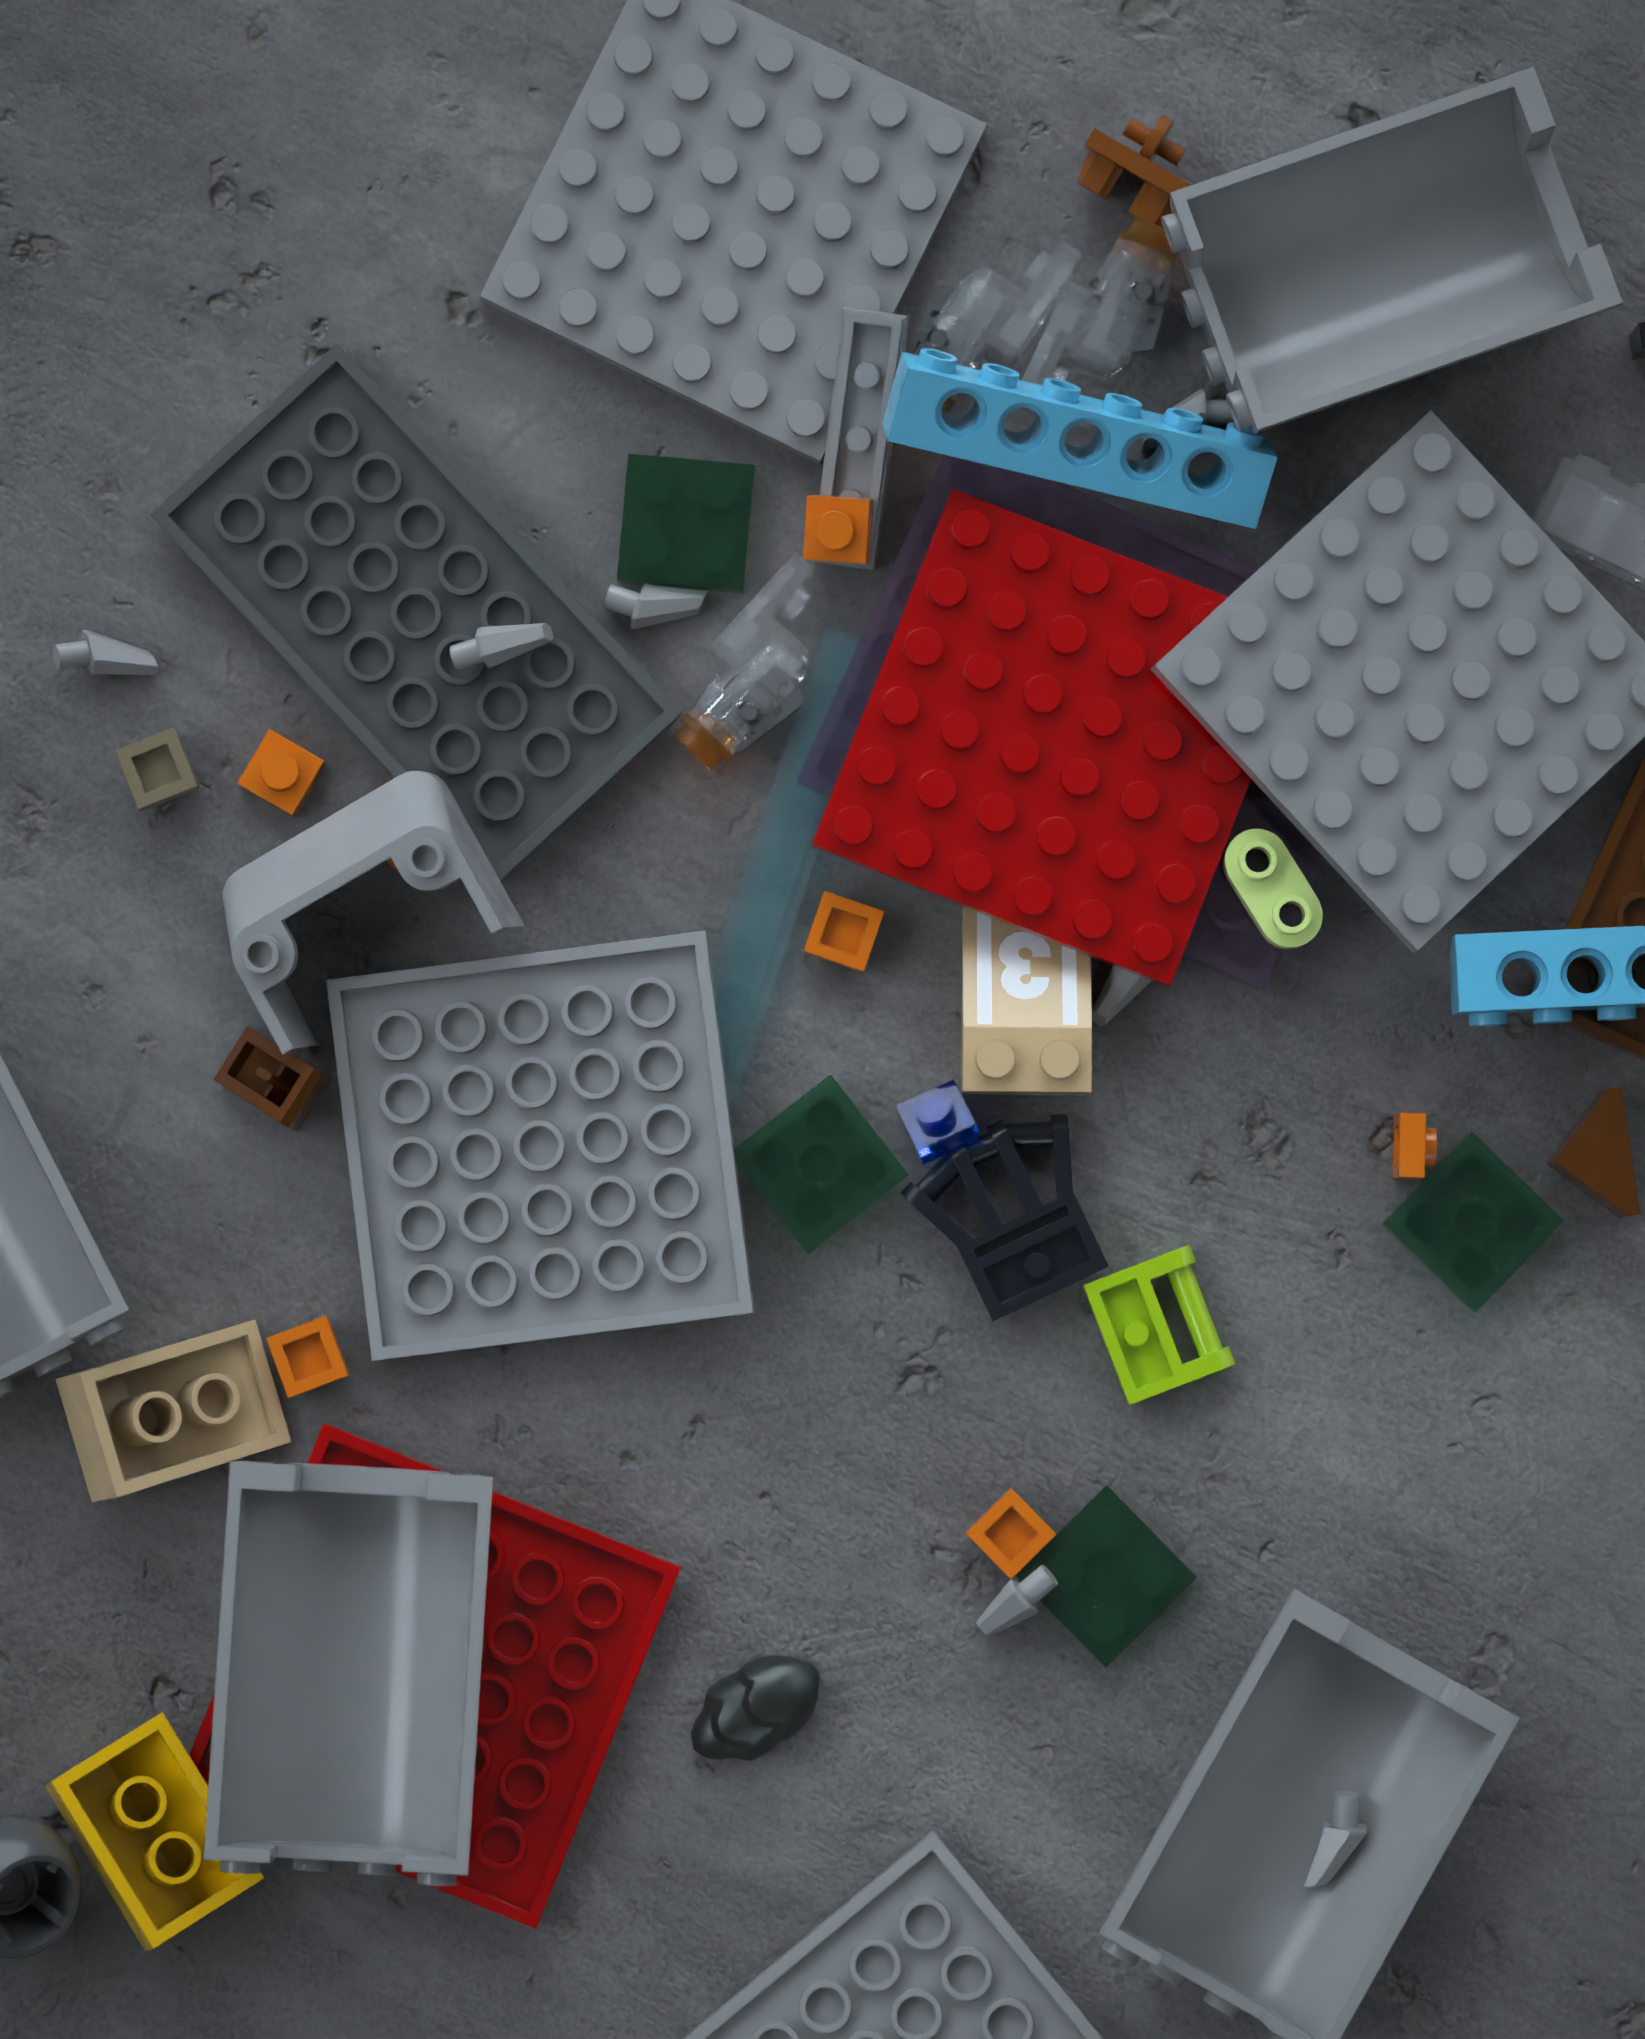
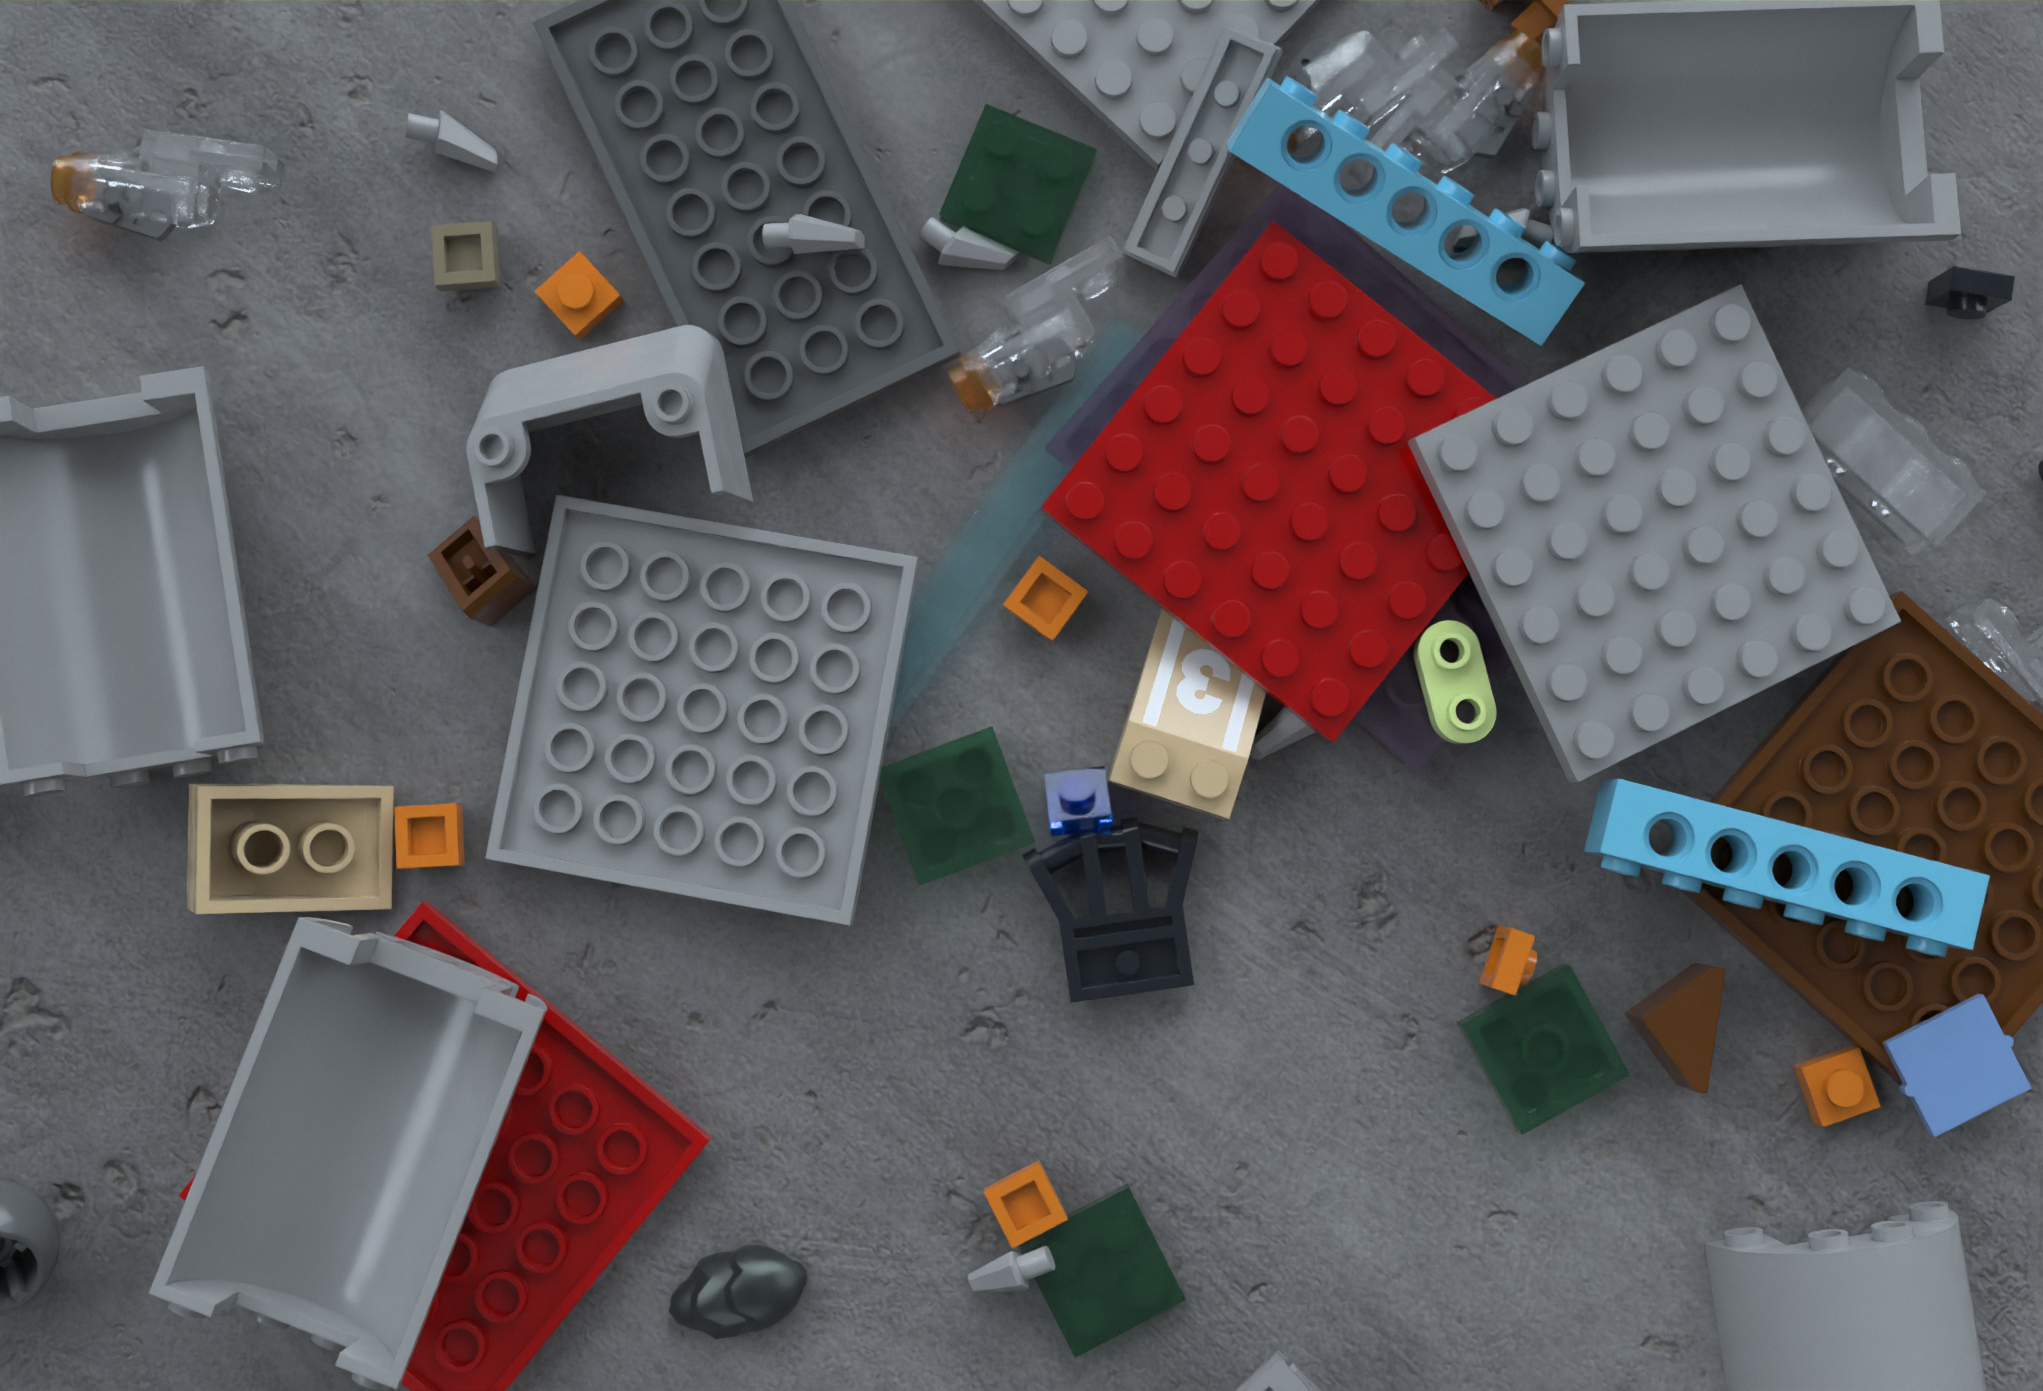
camera: 10 degrees right, 0 degrees up
yellow slope [44,1712,264,1951] -> none
orange plate [803,494,874,564] -> none
lime plate [1082,1244,1236,1405] -> none

